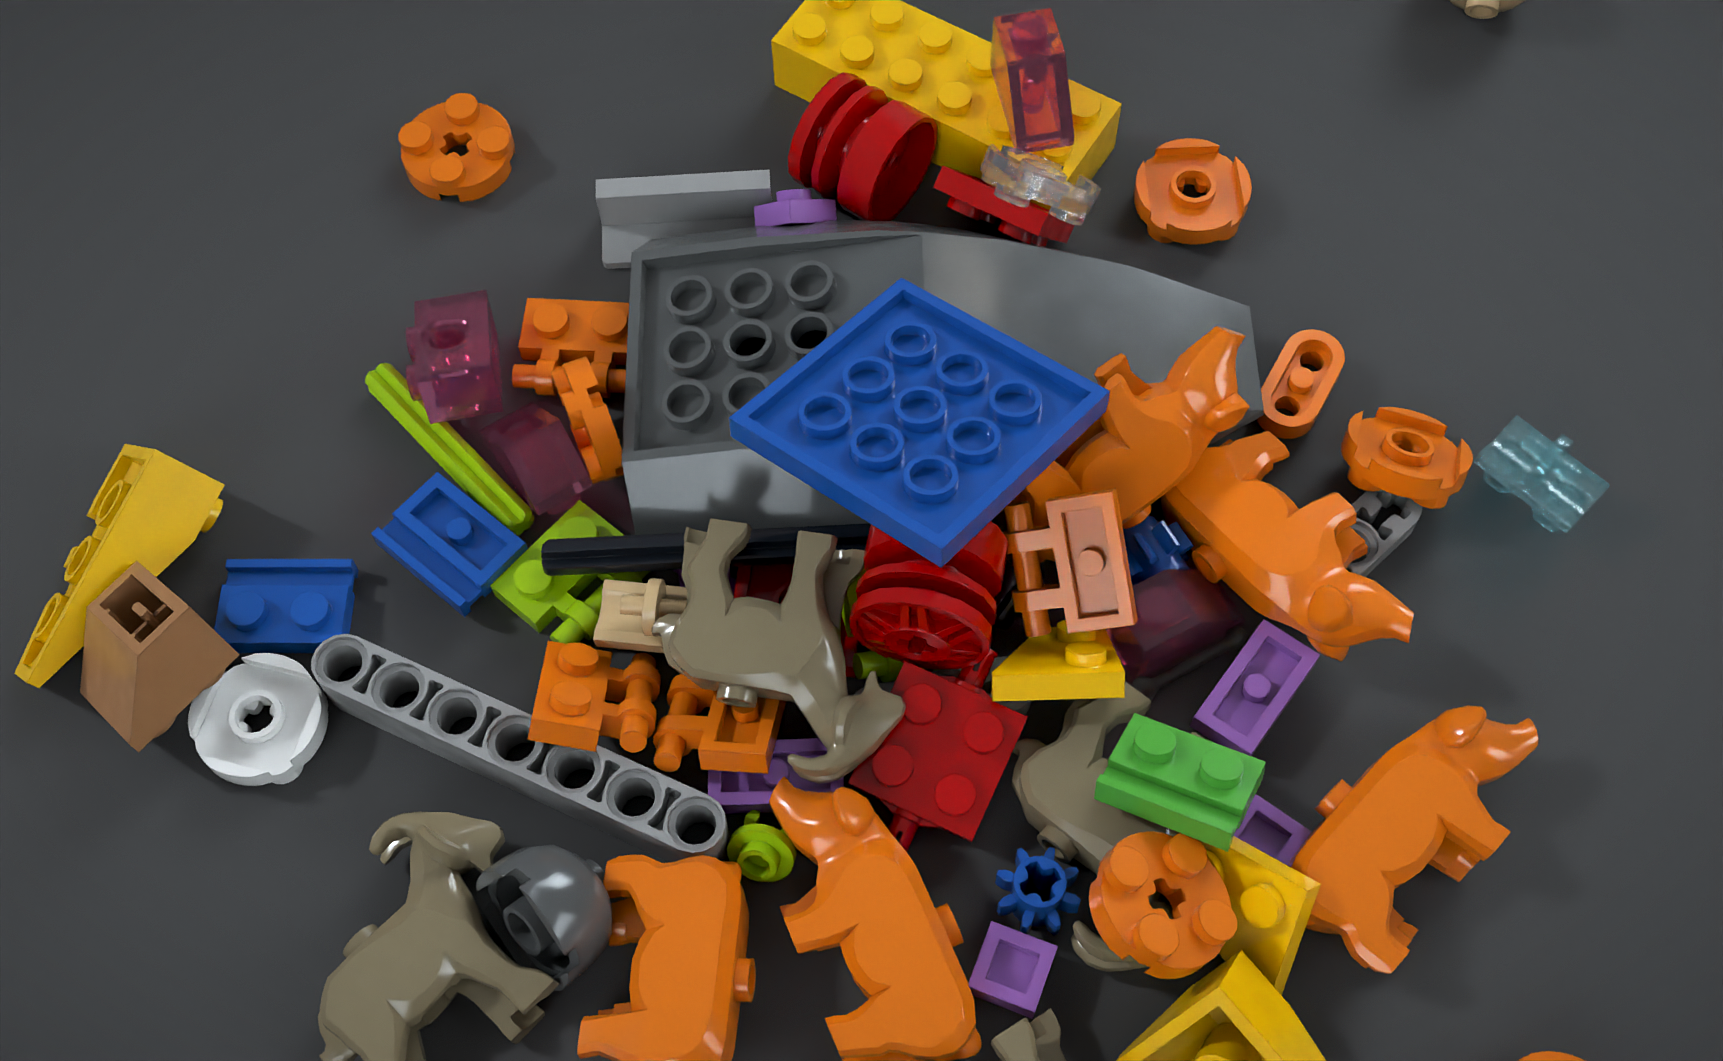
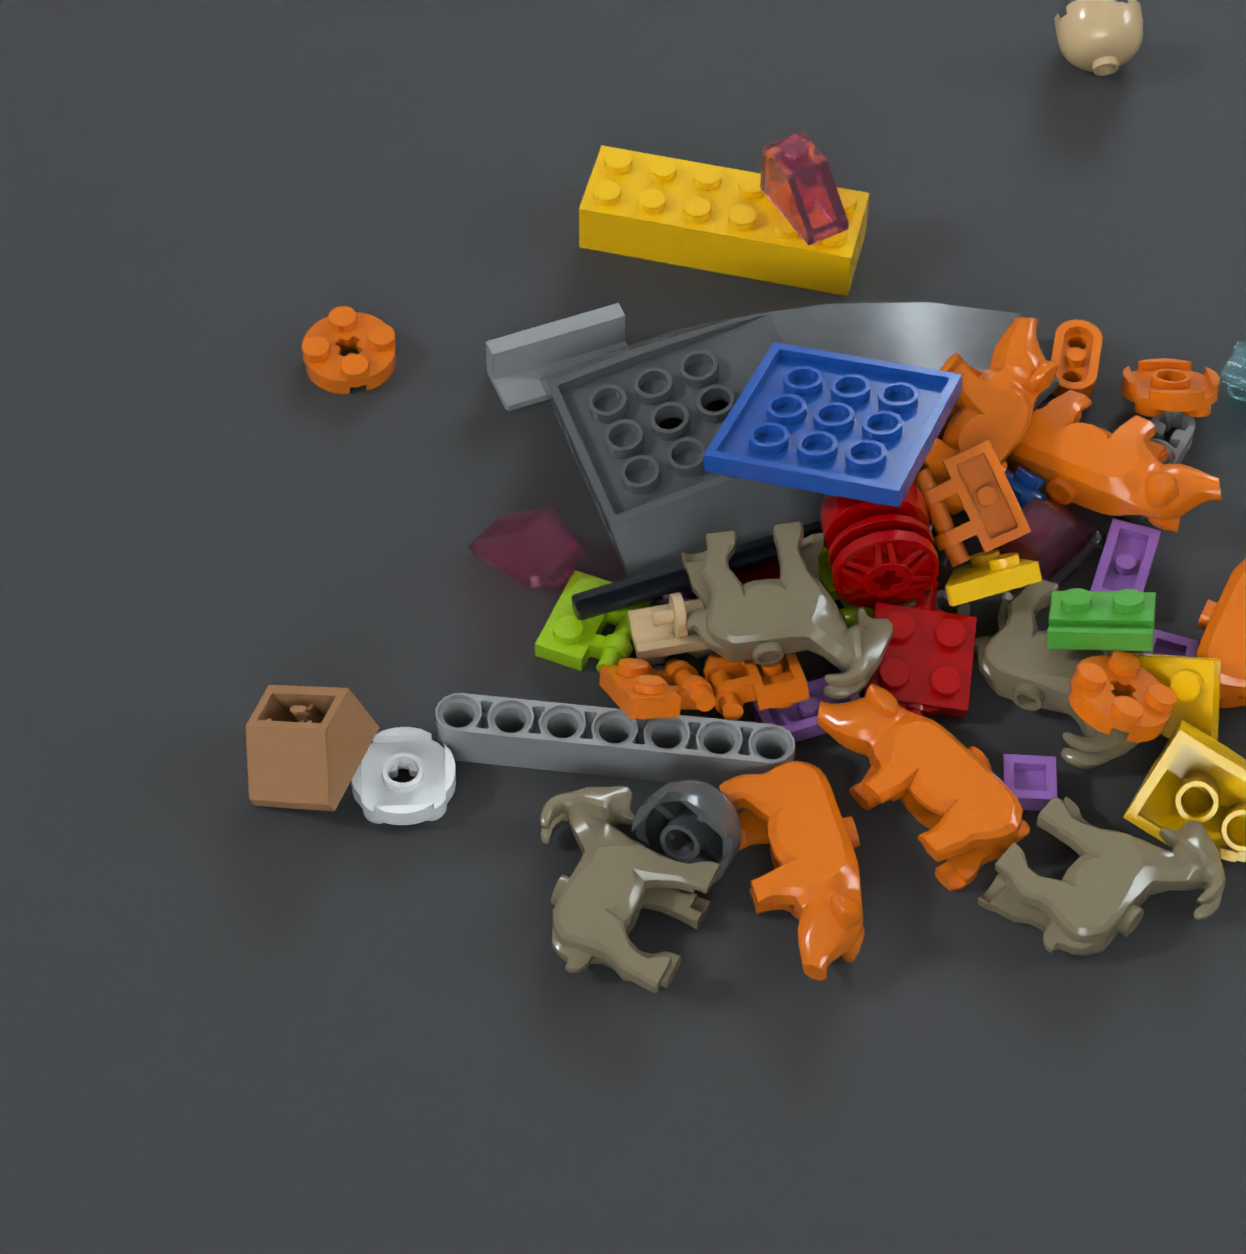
camera: 20 degrees left, 10 degrees down
yellow wedge [14,444,225,688] -> none
blue plate [214,559,359,653] -> none
lime axle [365,363,535,536] -> none
blue plate [371,472,528,617] -> none
clear pink brick [406,290,504,424] -> none
orange plate [512,298,629,398] -> none
orange plate [551,356,624,484] -> none
lime plate [727,810,796,882] -> none
medium lavender plate [754,189,837,226] -> none
red wheel [788,72,938,221] -> none
red plate [933,165,1076,247] -> none
clear plate [980,144,1101,226] -> none
blue gear [995,847,1081,936] -> none
orange plate [1133,138,1252,245] -> none

